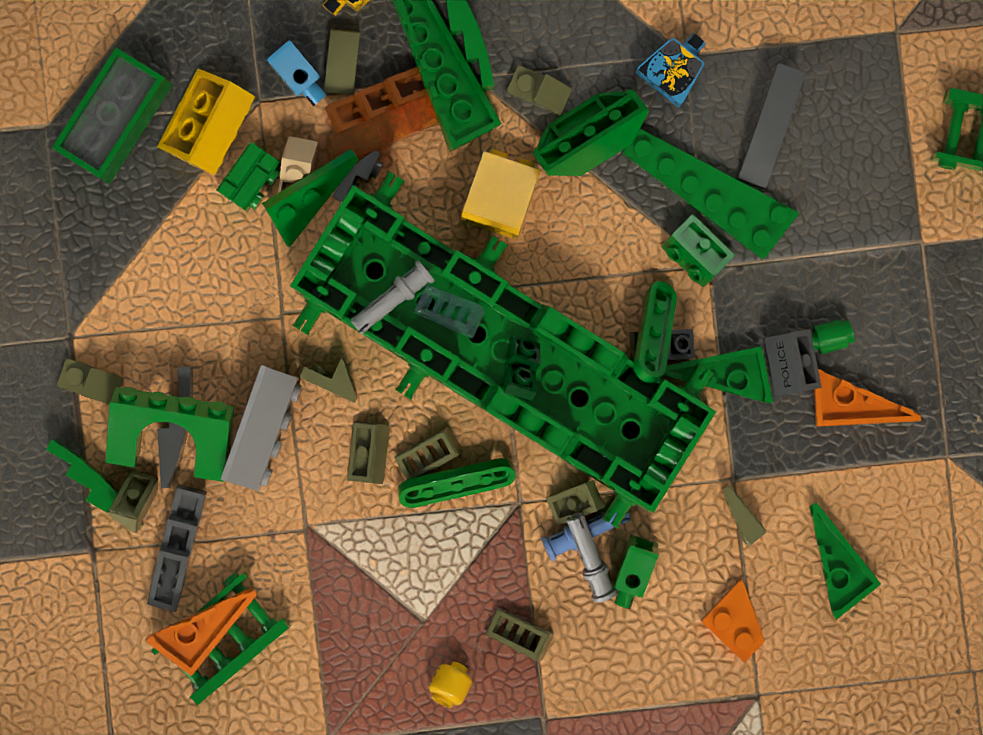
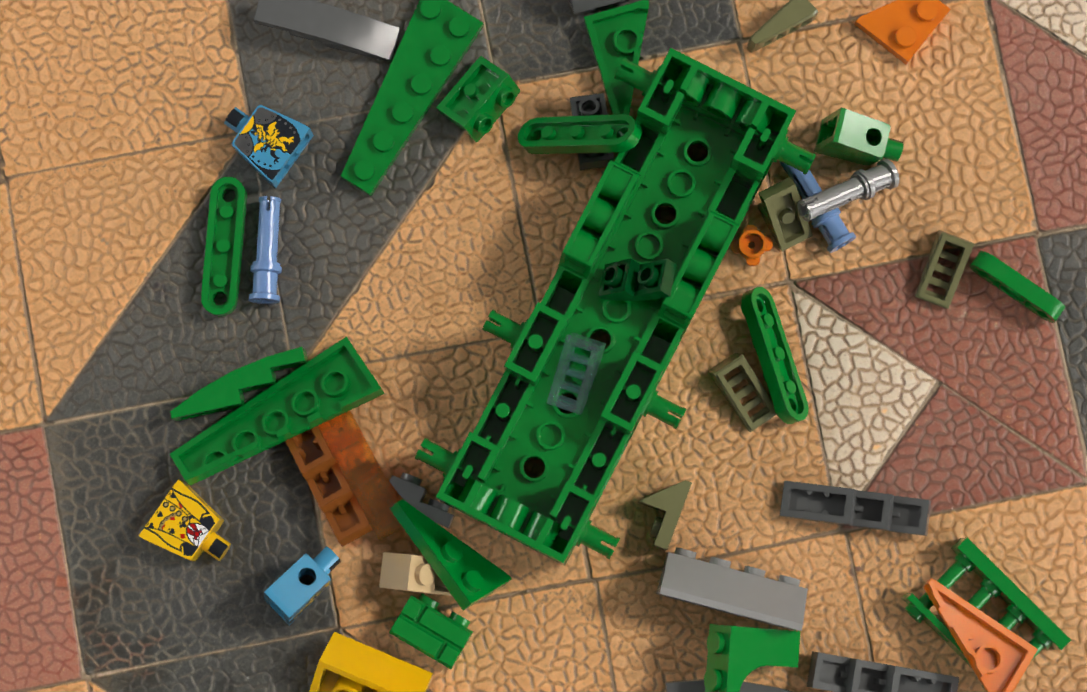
camera: 90 degrees left, 5 degrees down
olive slope [324,29,361,95] -> none
olive slope [347,421,390,484] -> none
light grey pin [350,260,435,335] -> none
yellow head [428,661,472,708] -> none
yellow slope [461,149,540,240] -> none
olive slope [506,65,572,116] -> none
green wedge [533,89,649,176] -> none
none -> green plate [201,177,247,317]
none -> medium blue pin [248,196,282,304]
none -> orange plate [731,225,773,266]
none -> dark grey slope [780,481,931,536]
none -> green beam [970,251,1065,323]

